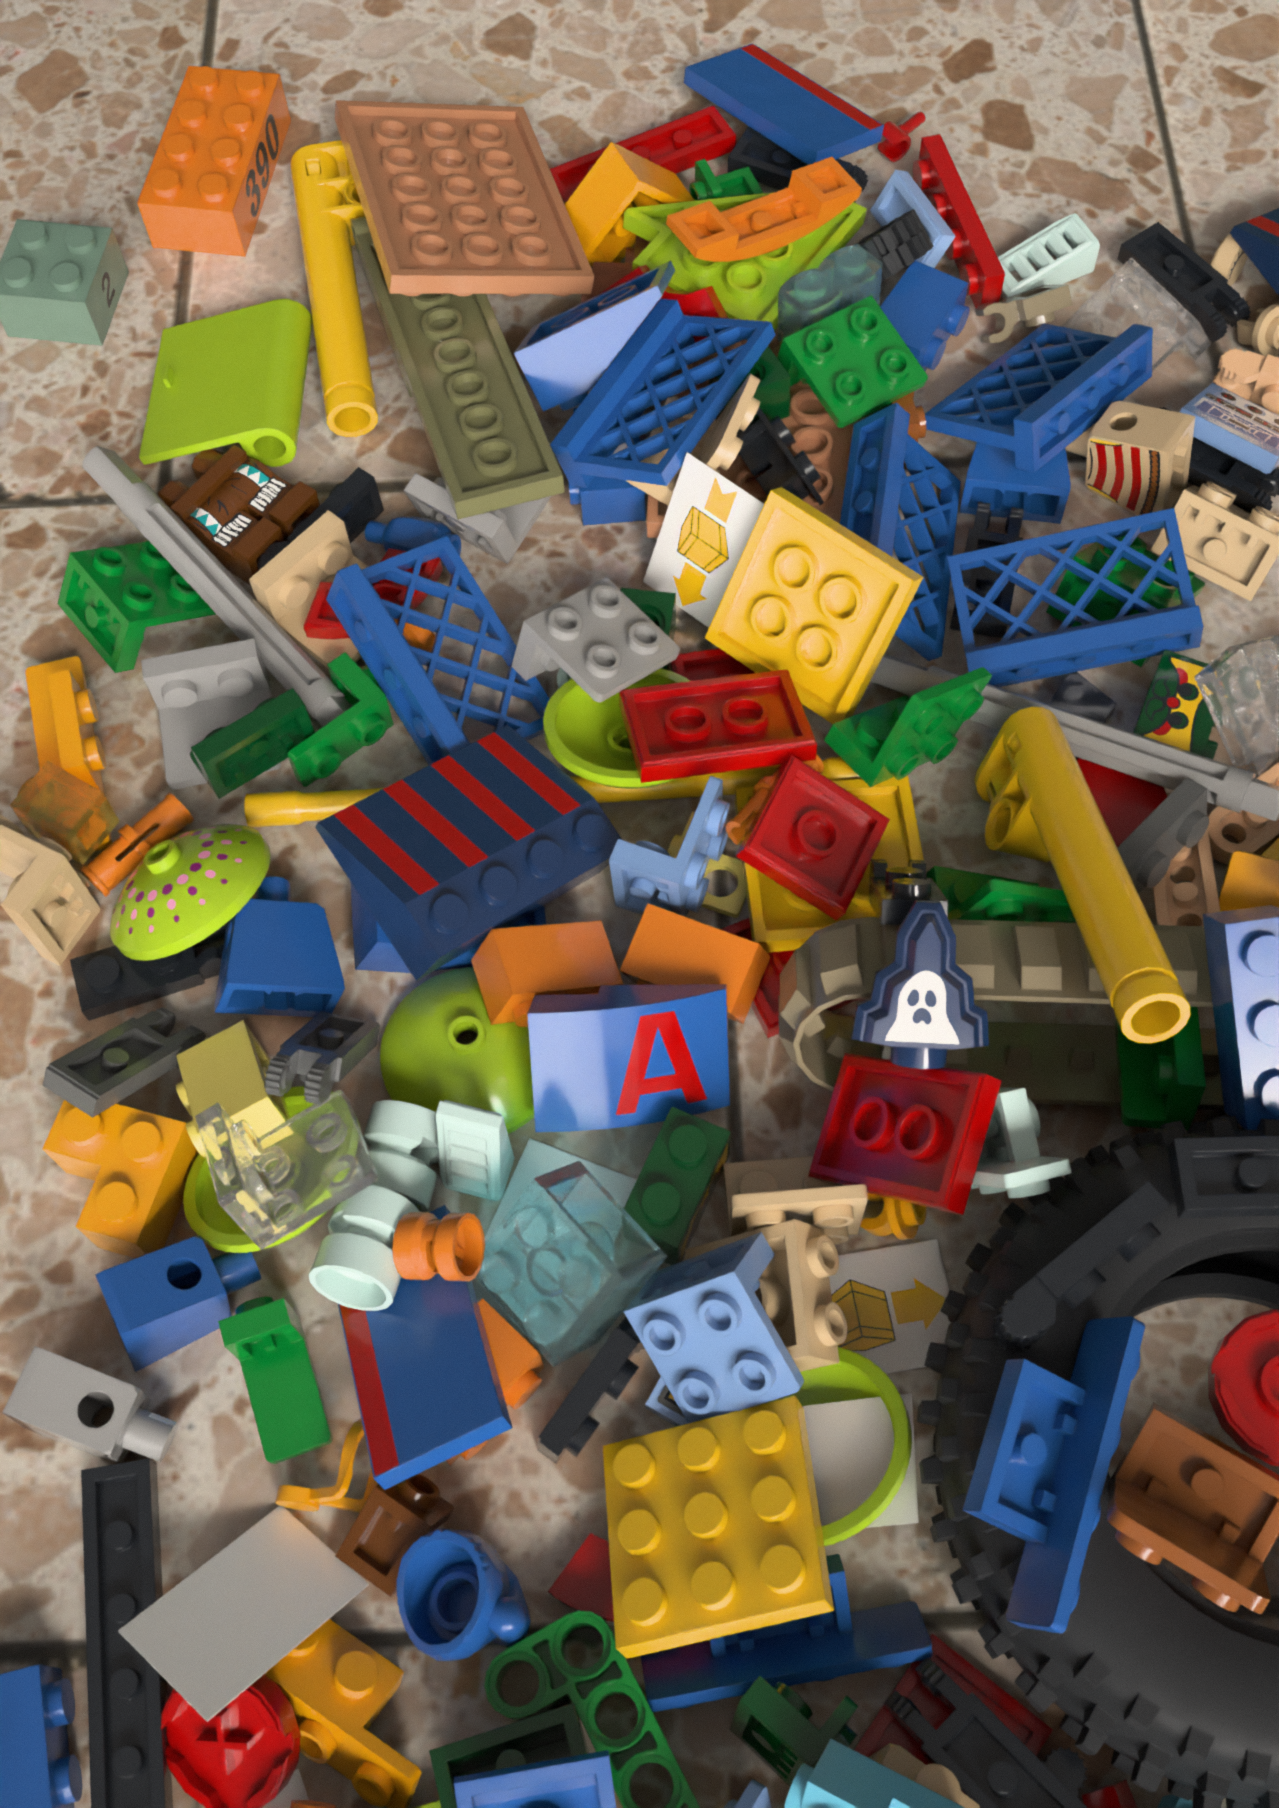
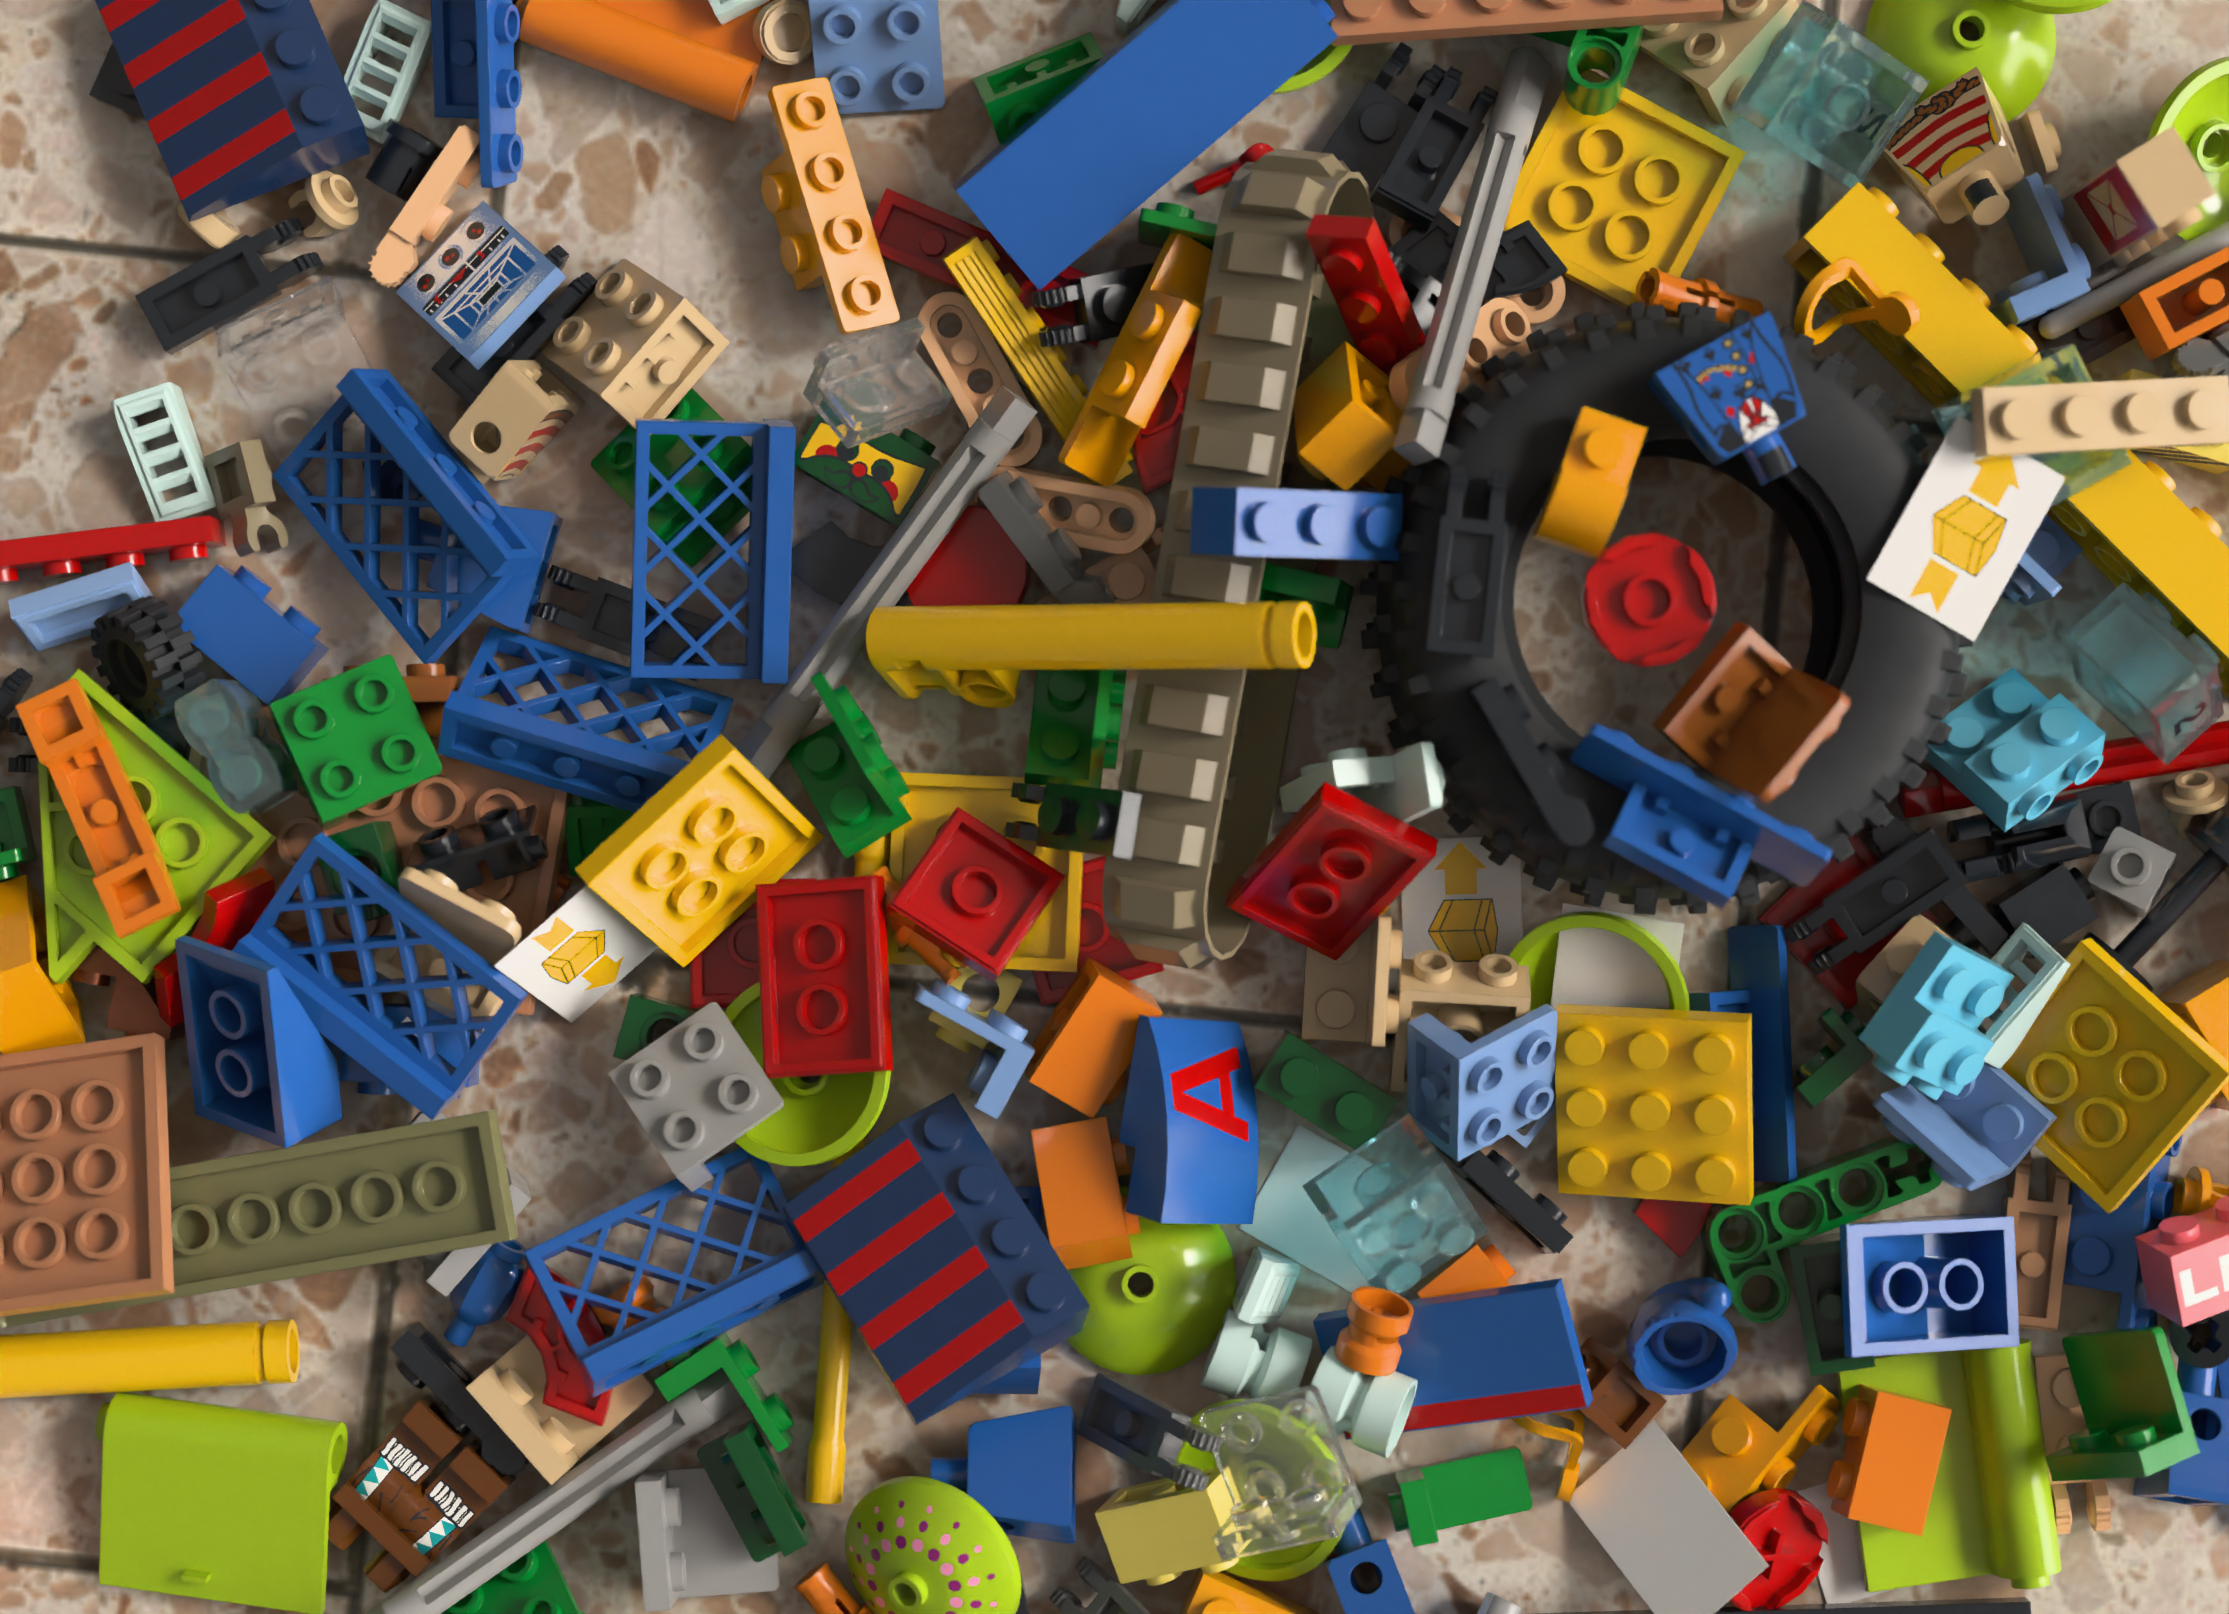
camera: 85 degrees left, 25 degrees up
dark blue rock [851,900,989,1069] -> none

